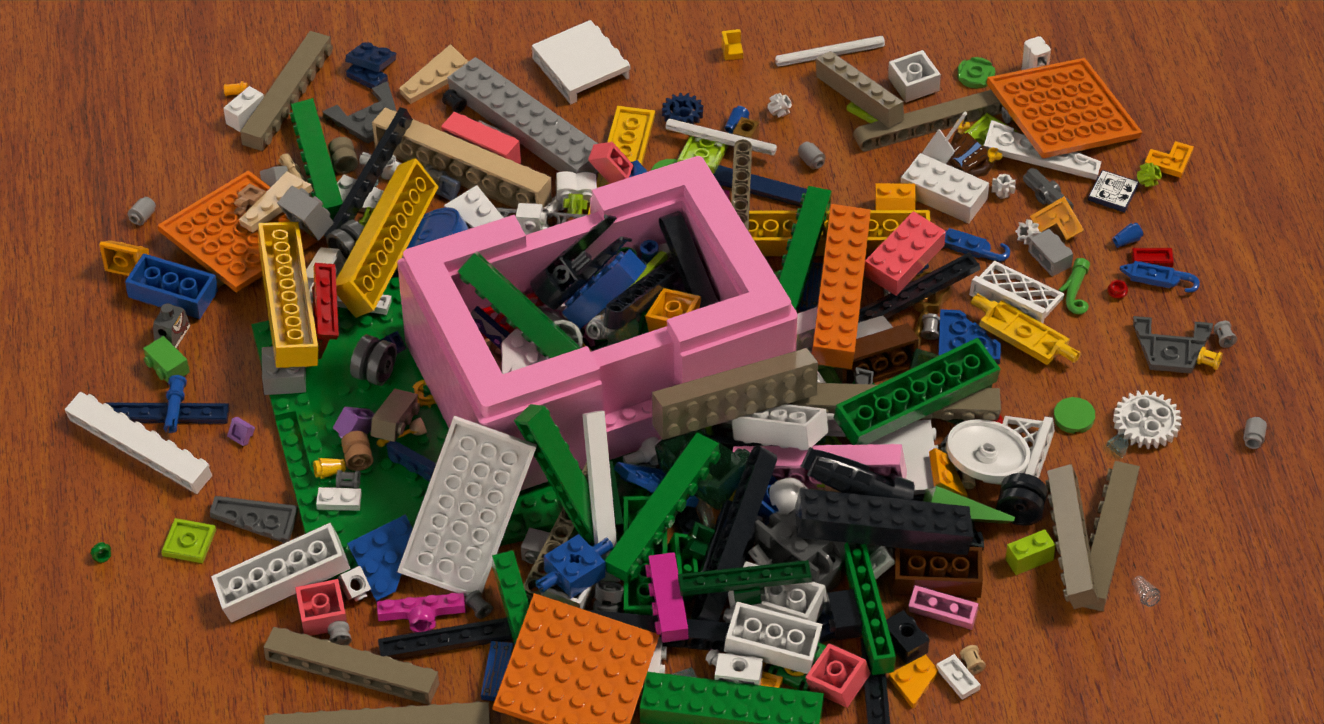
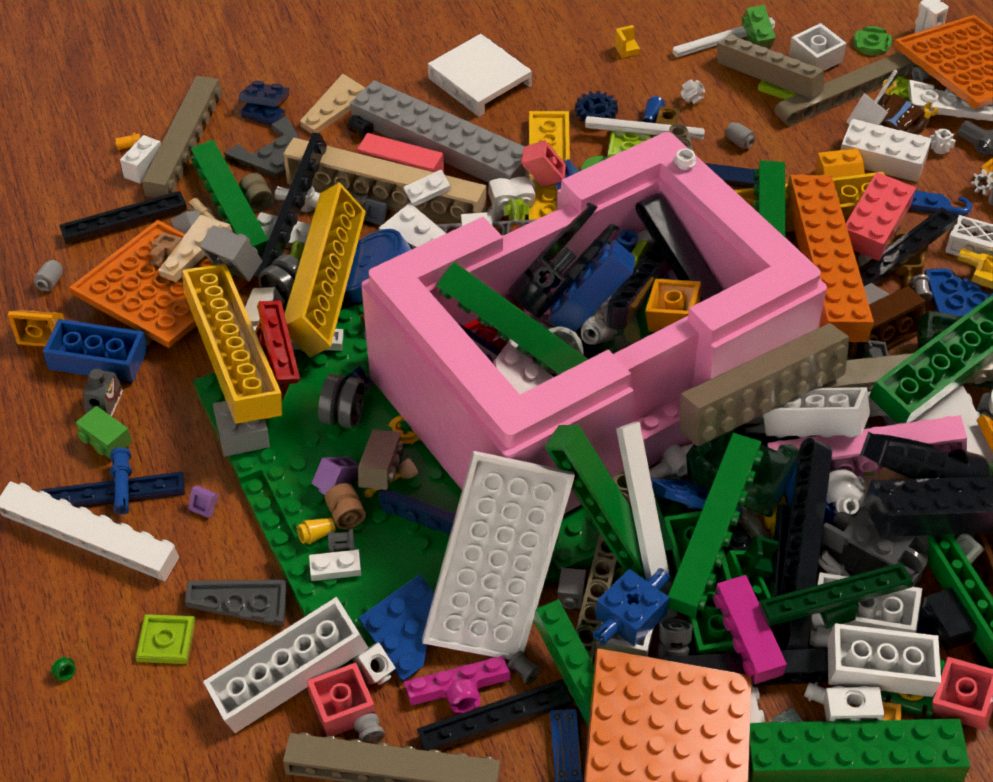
camera: 10 degrees left, 0 degrees up
none -> black plate [59,191,187,244]
none -> white plate [403,169,451,207]
none -> white plate [674,148,696,170]
none -> bright green brick [742,5,776,49]
none -> white axle [833,496,859,515]

